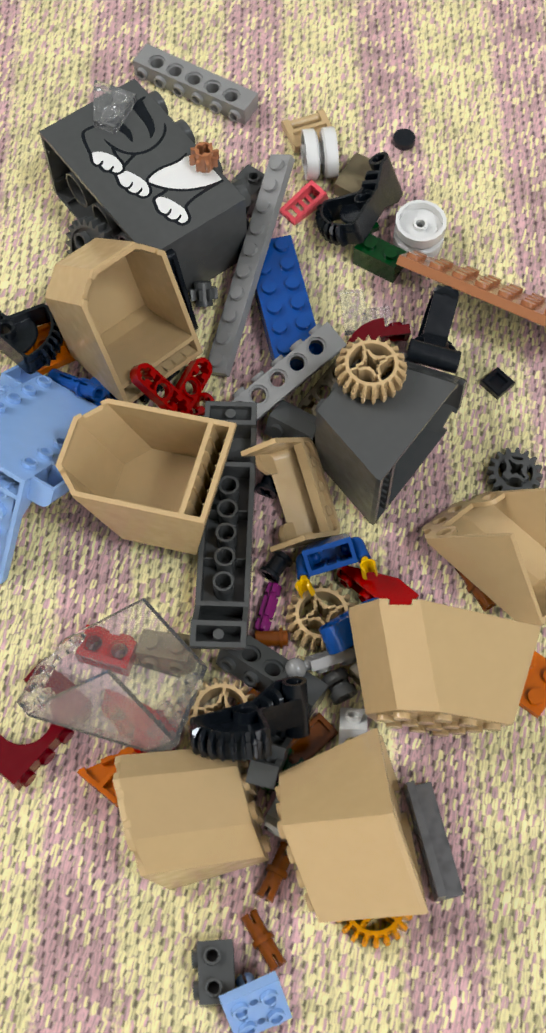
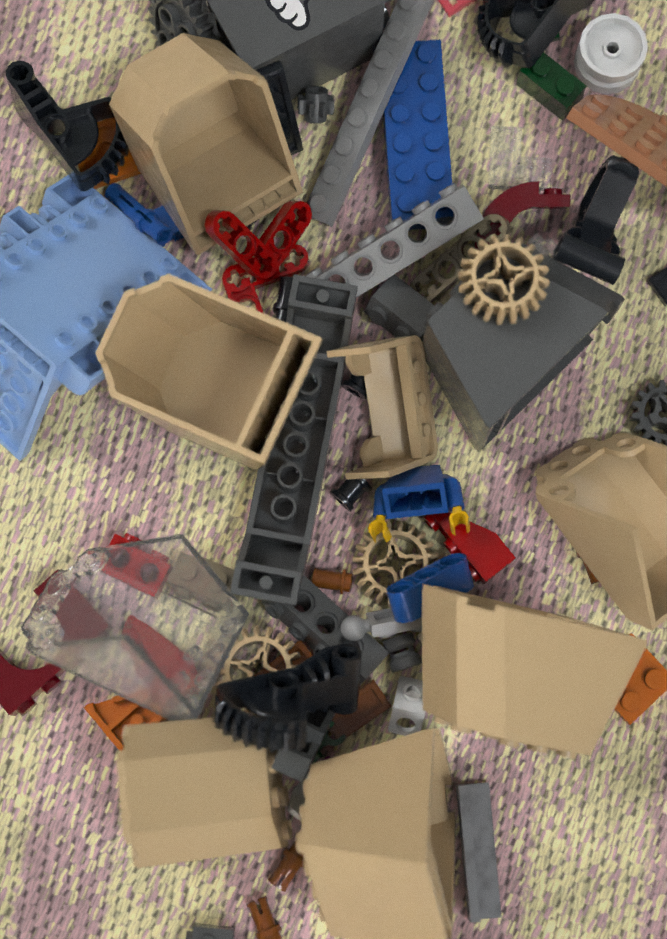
camera: 10 degrees right, 15 degrees up
magenta axle [254,582,282,631] -> none

